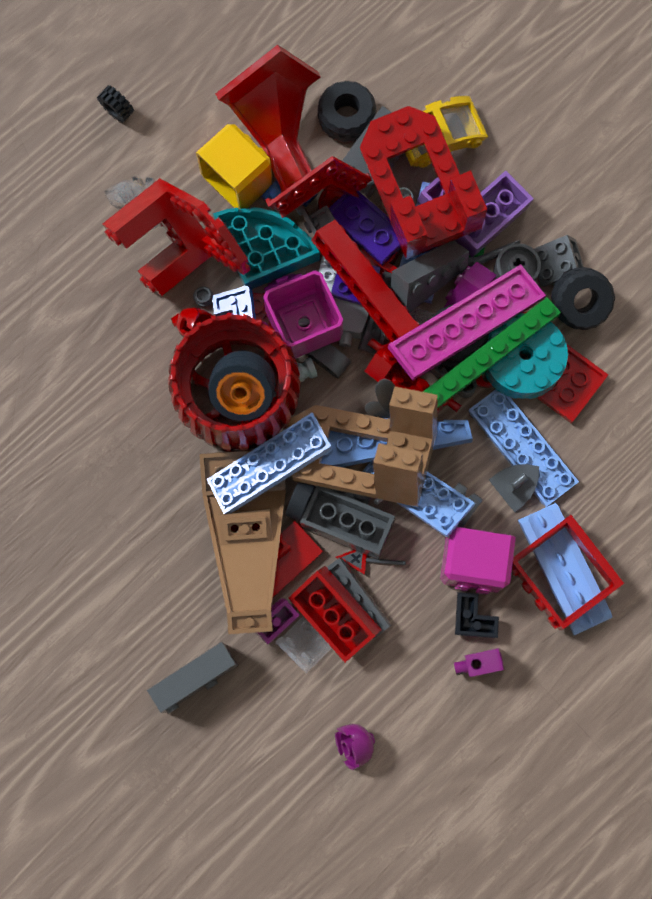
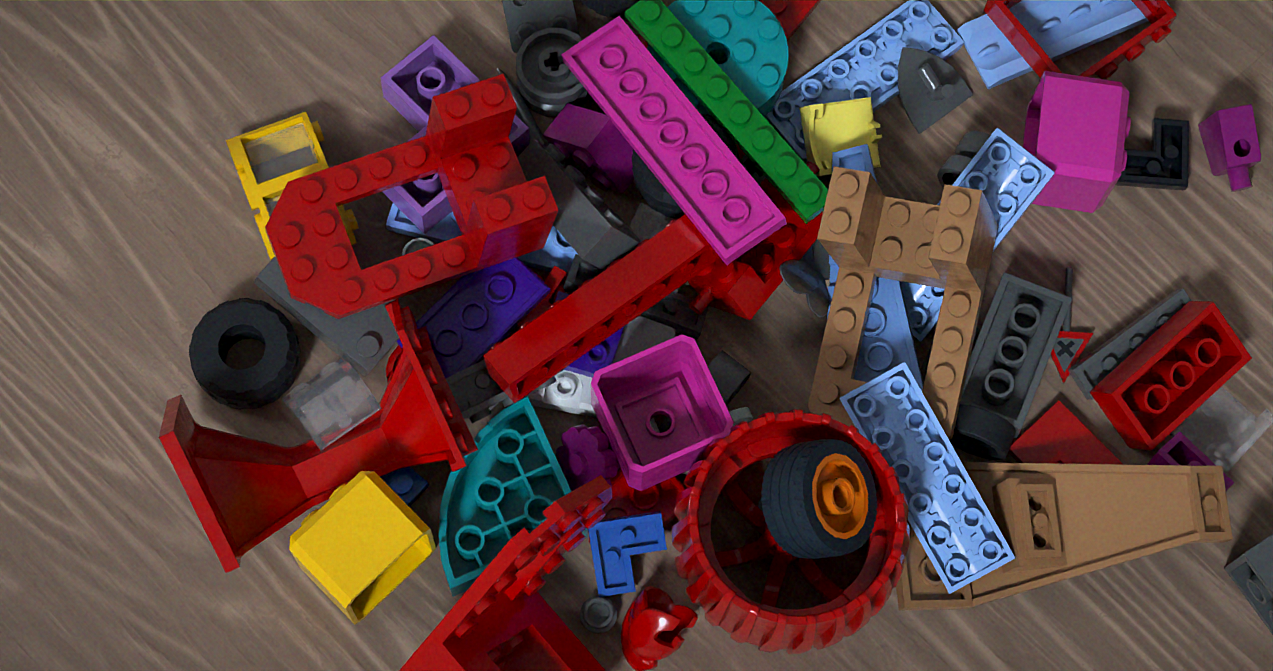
camera: 95 degrees left, 5 degrees down
none -> clear brick [281,357,382,450]
none -> light yellow piece [799,97,882,176]

